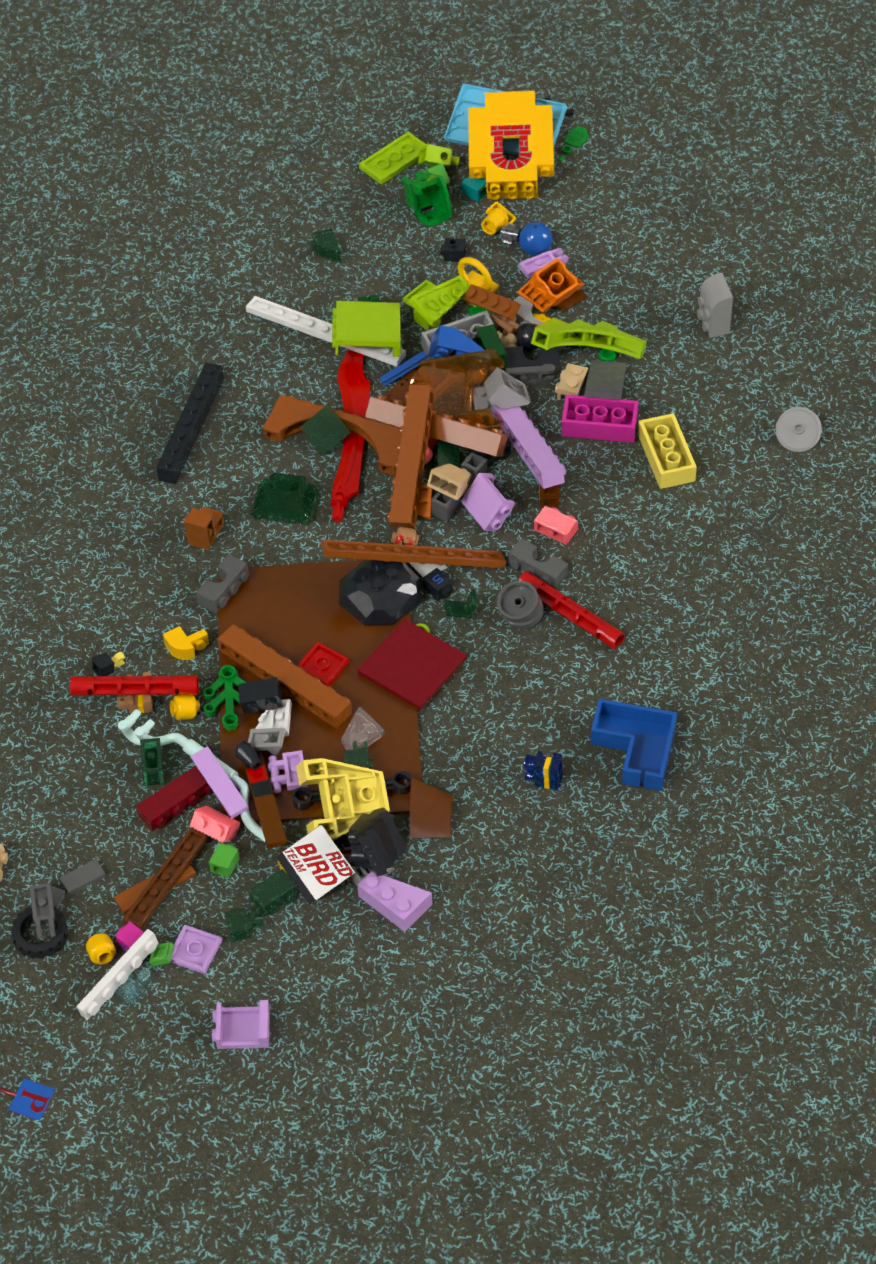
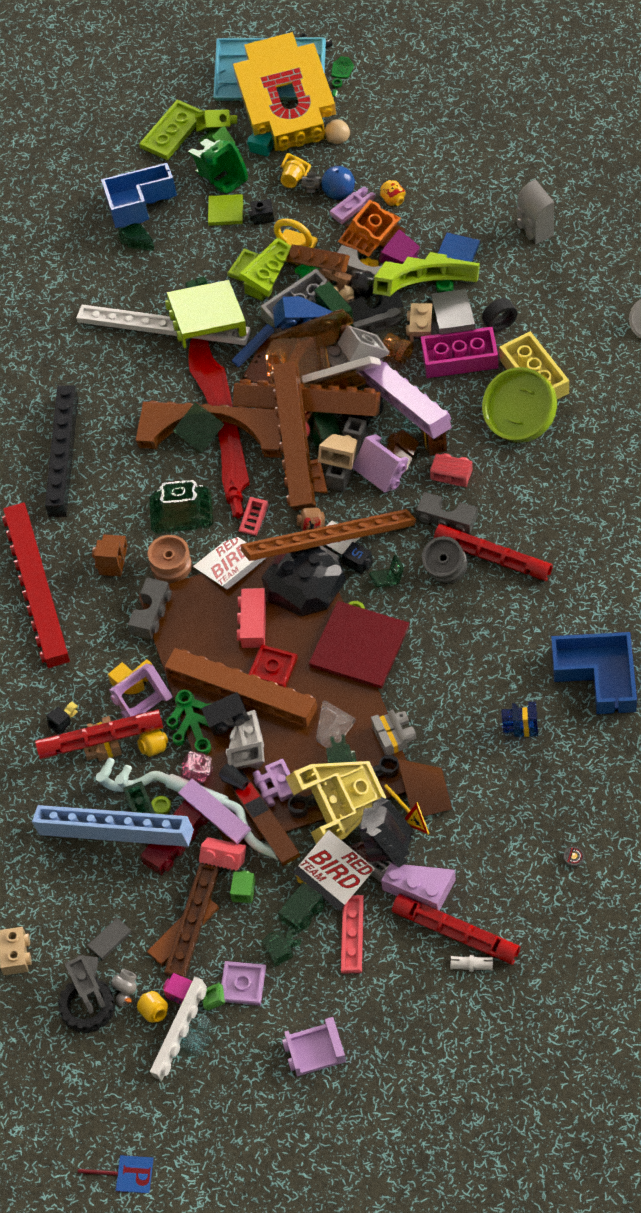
camera: 10 degrees left, 5 degrees up
none -> red brick [2,502,70,668]
none -> light blue brick [32,805,194,847]
none -> blue piece [101,163,177,228]
none -> lavender panel [109,663,173,718]
none -> light grey animal [112,969,137,1006]
none -> nougat wheel [148,535,192,583]
none -> lime tile [151,796,171,815]
none -> clear pink brick [181,751,213,783]
none -> sticker [193,537,266,590]
none -> lime tile [208,194,243,226]
none -> coral brick [237,588,266,648]
none -> coral slope [239,497,269,536]
none -> white tile [302,356,381,384]
none -> tan hair [324,119,350,144]
none -> coral tile [341,895,364,973]
none -> light grey hips [371,710,416,755]
none -> magenta torso [379,229,420,264]
none -> yellow head [380,180,405,206]
none -> clear orange wheel [382,333,414,364]
none -> piece [384,784,429,834]
none -> reddish brown piece [386,430,419,472]
none -> red piece [392,894,521,965]
none -> blue tile [438,233,480,262]
none -> white pin [450,955,493,972]
none -> black tyre [482,298,518,332]
none -> lime brick [482,367,557,443]
none -> tile [564,847,584,868]

